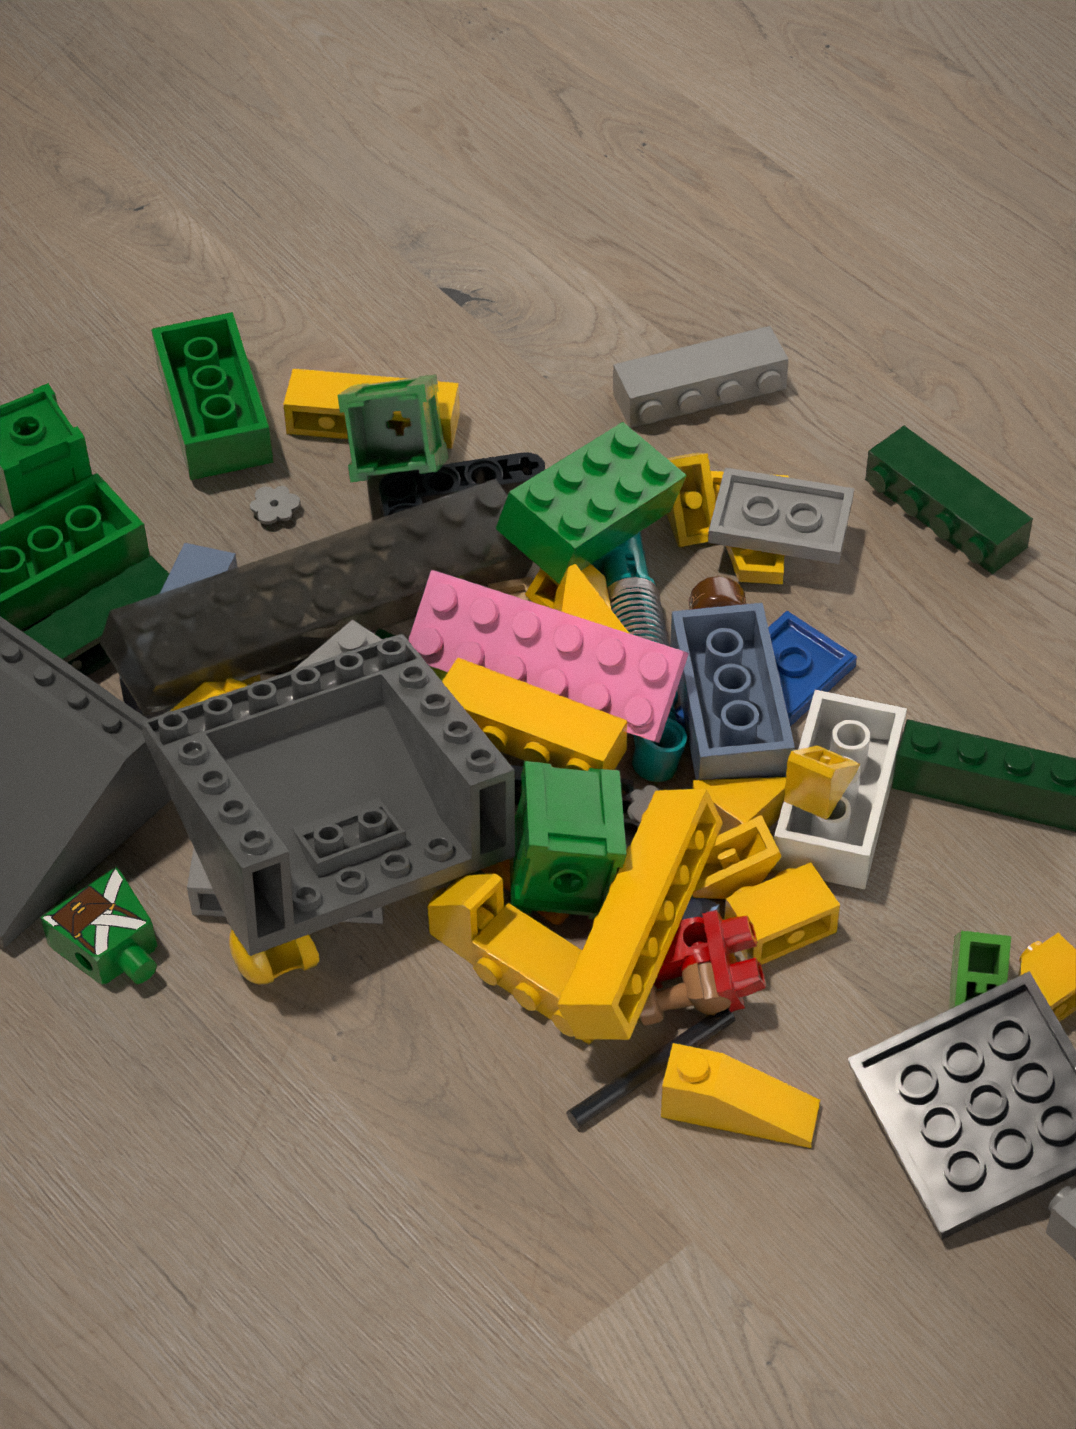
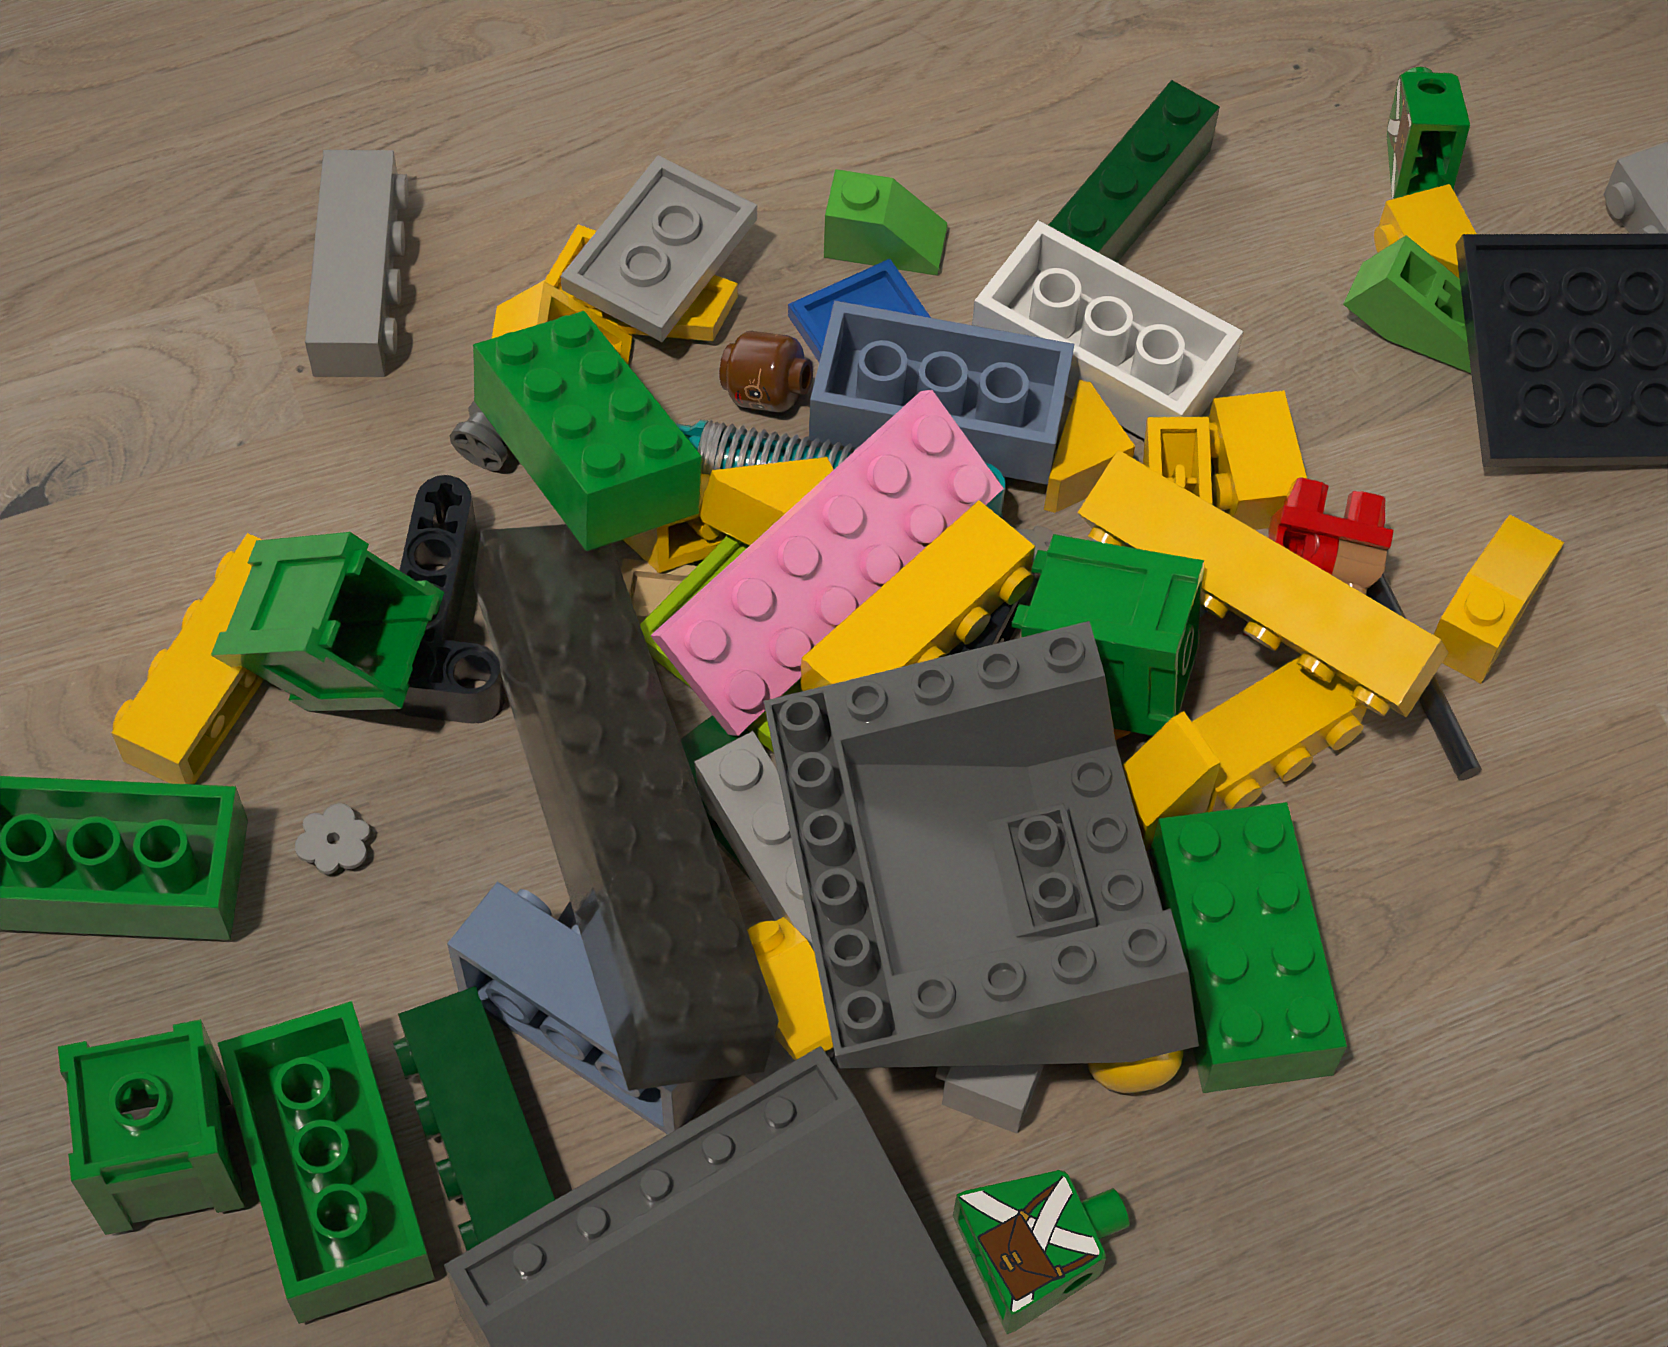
camera: 75 degrees left, 10 degrees up
yellow slope [784,745,860,820] -> none
dark green brick [865,425,1033,575] -> none
none -> bright green slope [824,169,947,276]
none -> green brick [1150,802,1347,1093]

